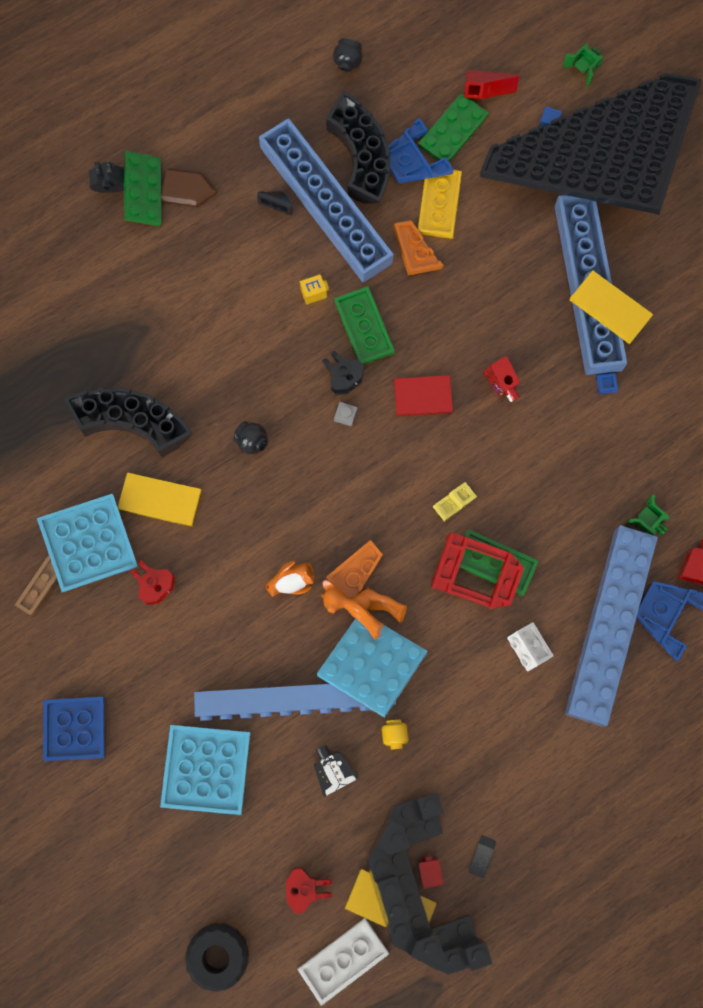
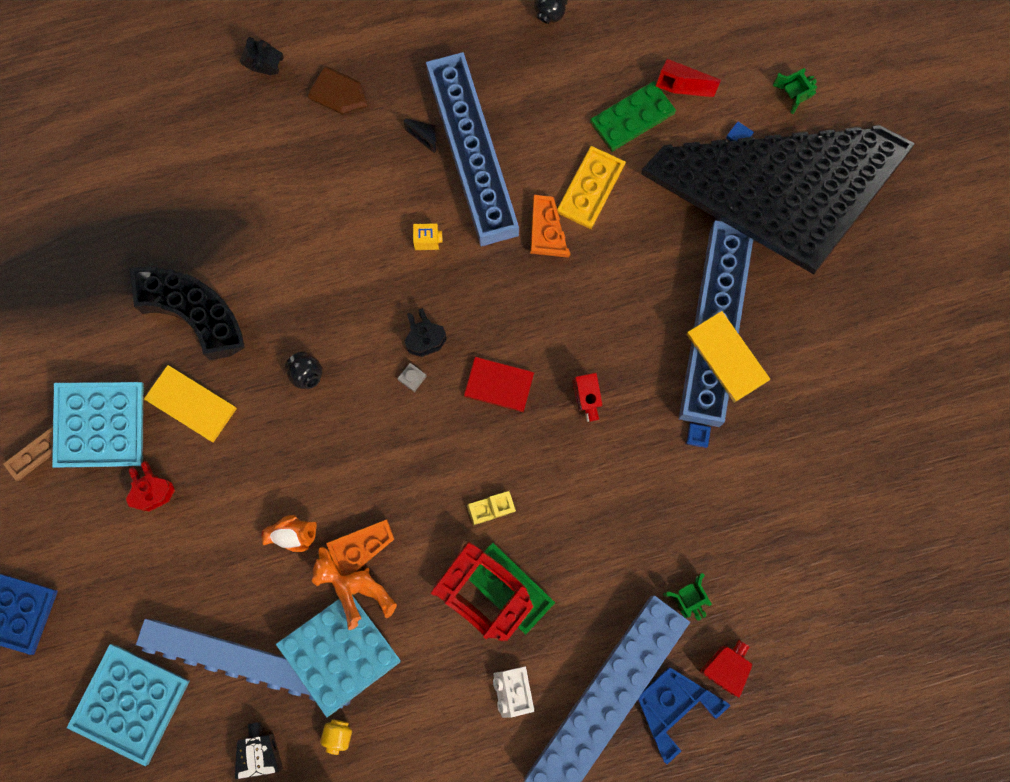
camera: 20 degrees right, 0 degrees up
green plate [124,151,161,226] -> none
black brick [326,91,390,204] -> none
green plate [334,286,395,365] -> none
blue wing [388,118,454,184] -> none

